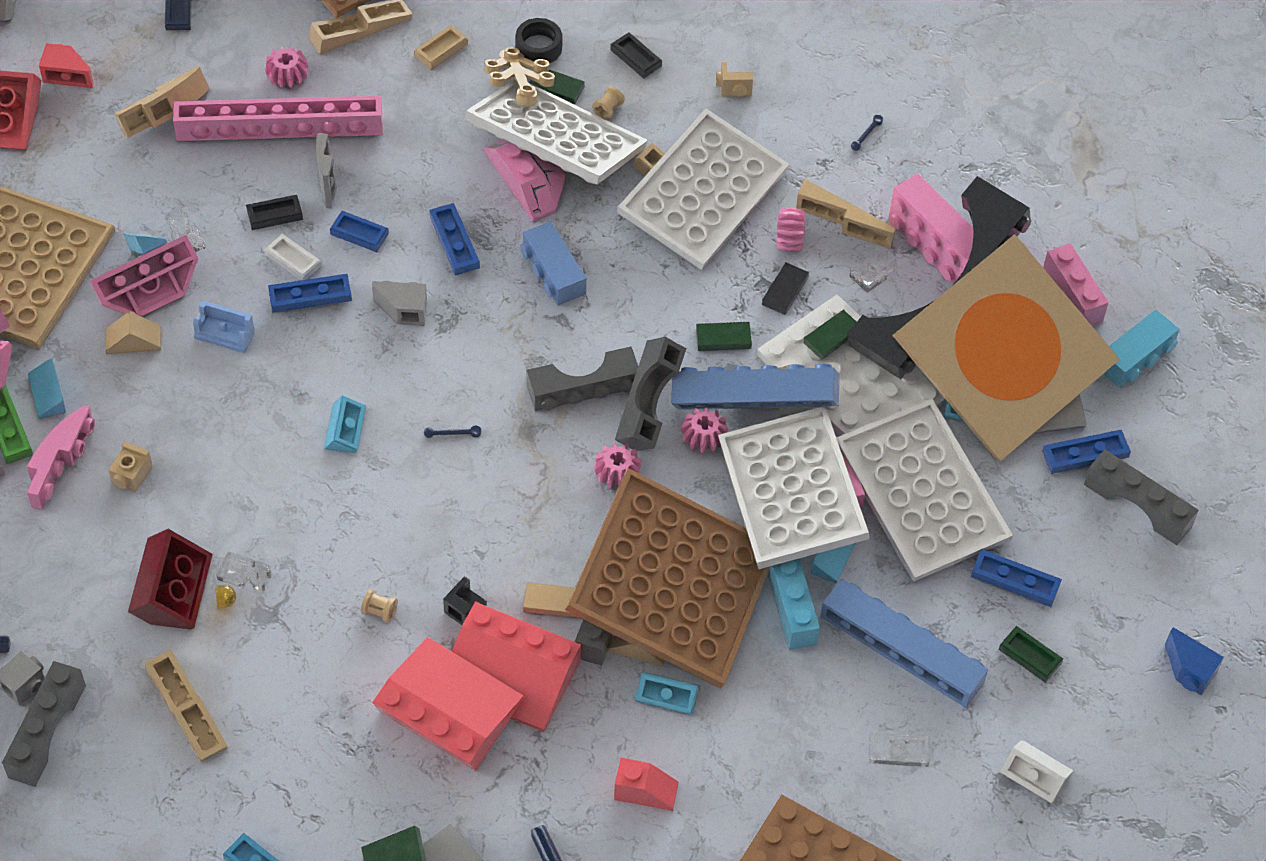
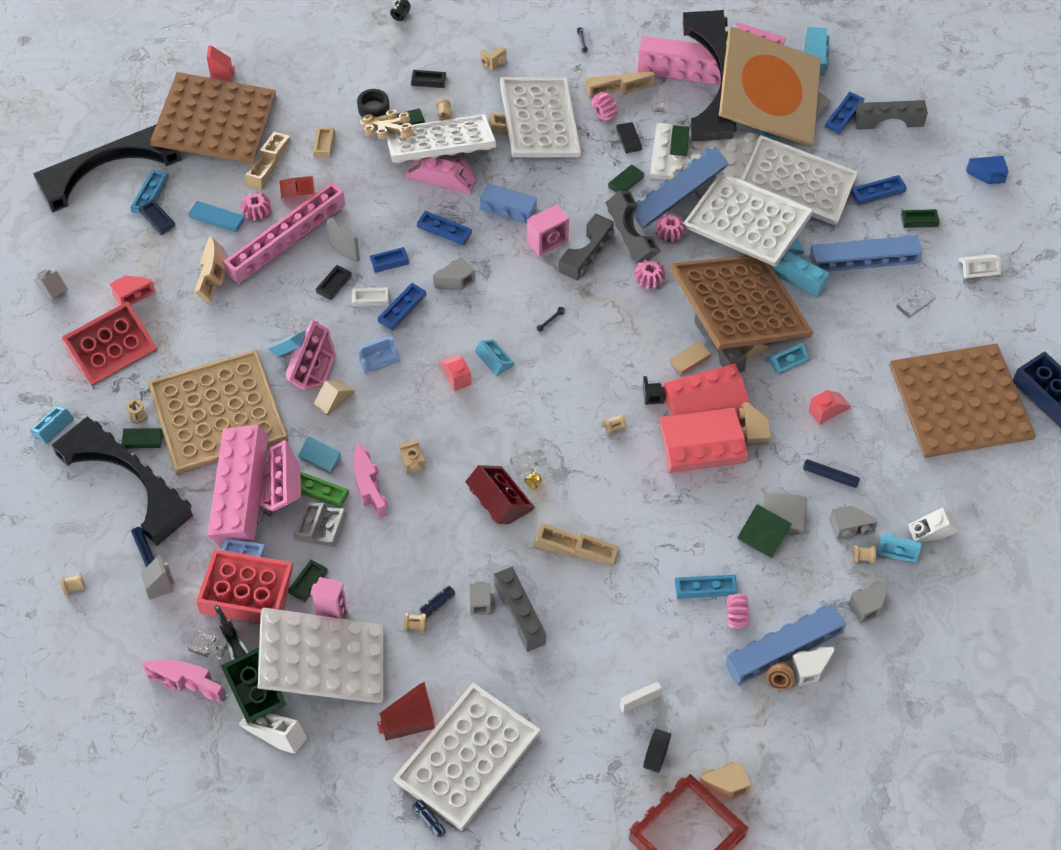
camera: 40 degrees left, 0 degrees up
none -> dark azure tile [189,201,245,232]
none -> clear red slope [279,176,316,198]
none -> coral slope [439,355,472,391]
none -> bright pink brick [527,205,569,256]
none -> tan slope [739,402,771,444]

